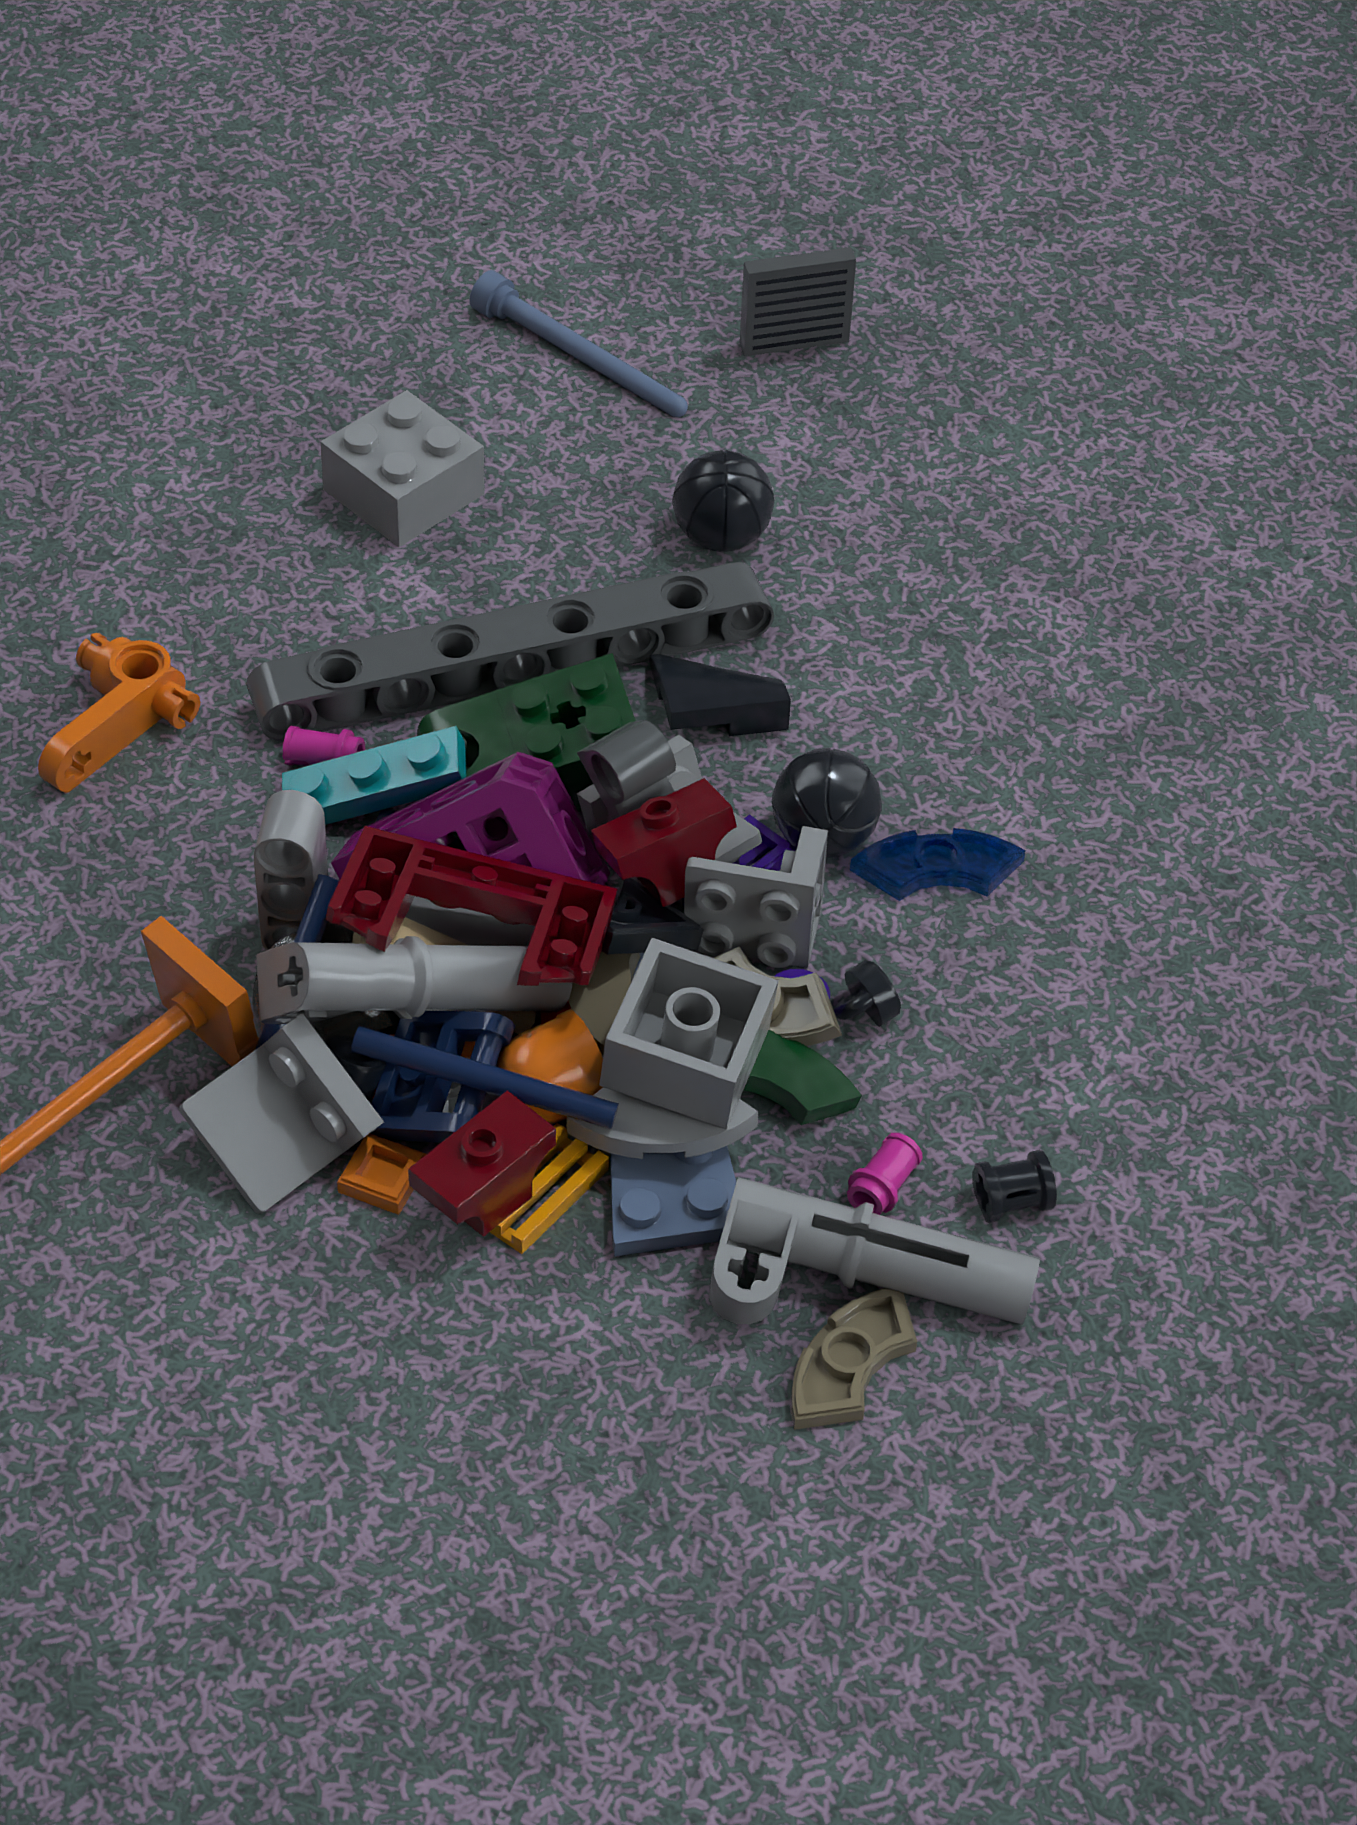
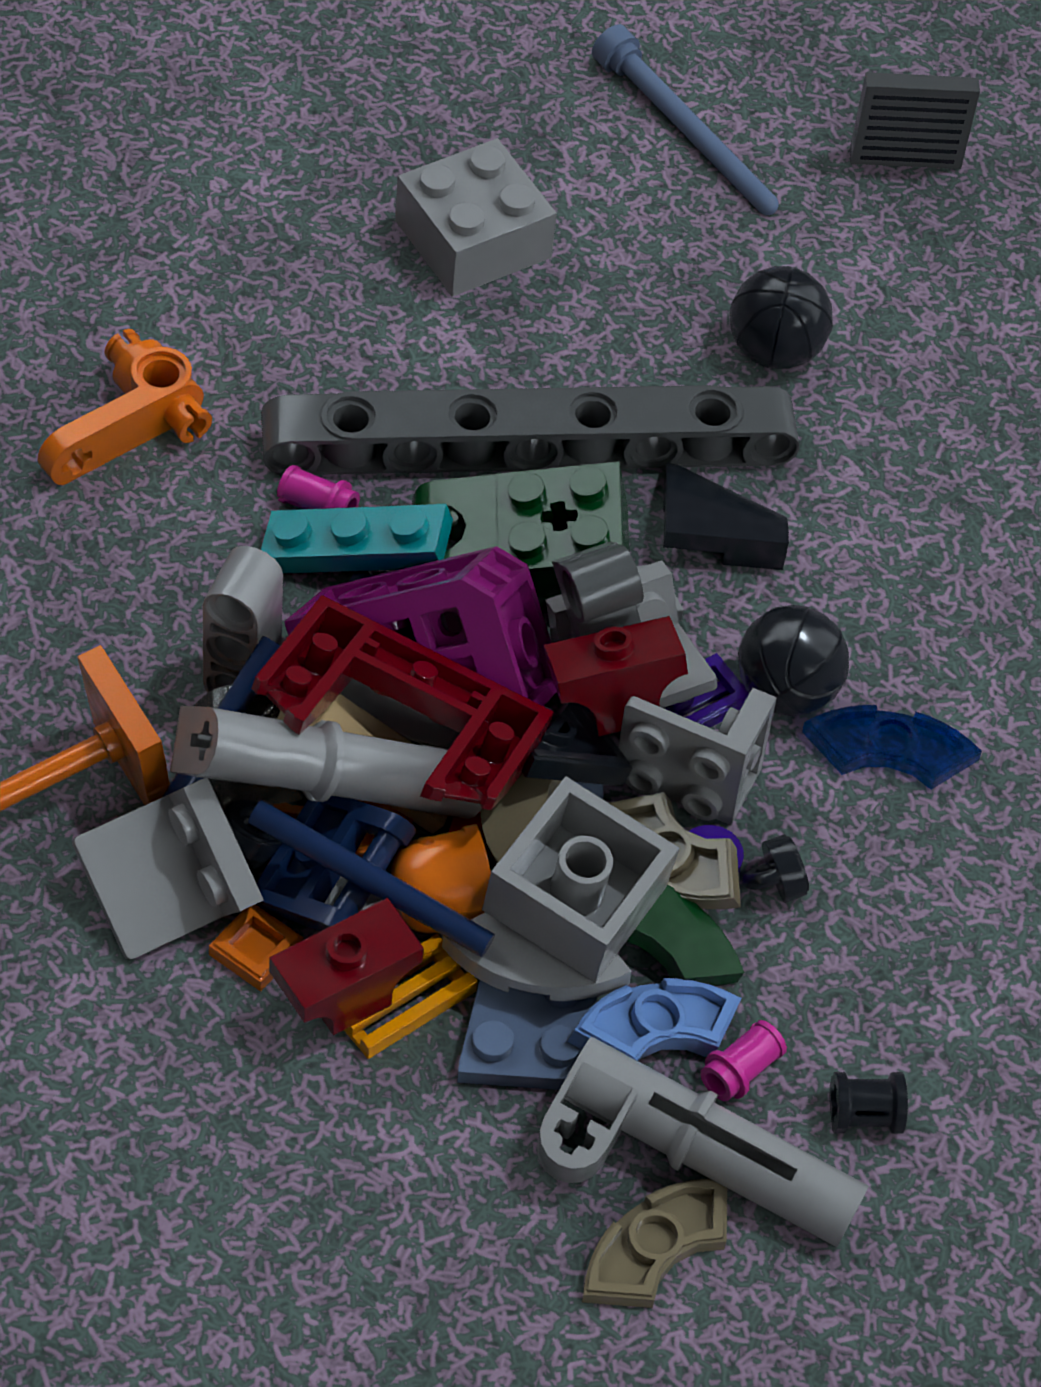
camera: 10 degrees right, 5 degrees up
none -> medium blue tile [567,978,742,1061]

